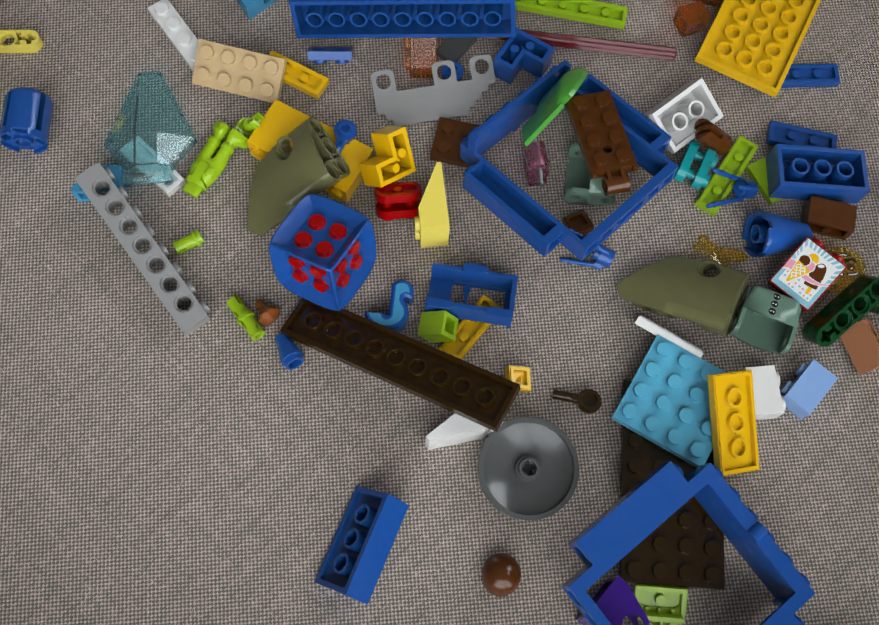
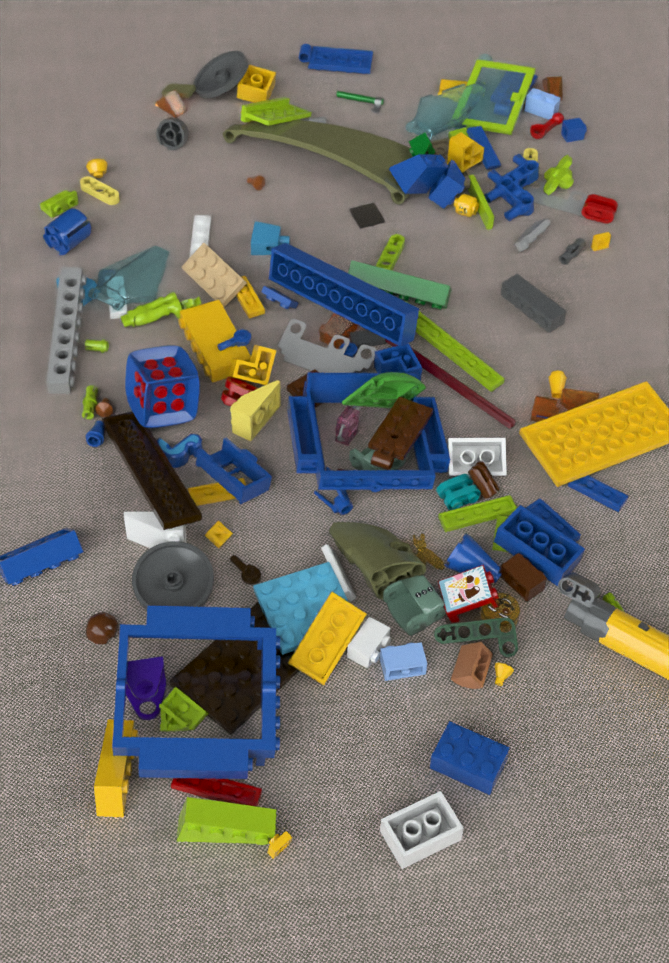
camera: 40 degrees right, 20 degrees down
olive panel [248,117,350,236] -> none
lime brick [418,310,459,343] -> none
blue plant [706,168,759,208] -> none

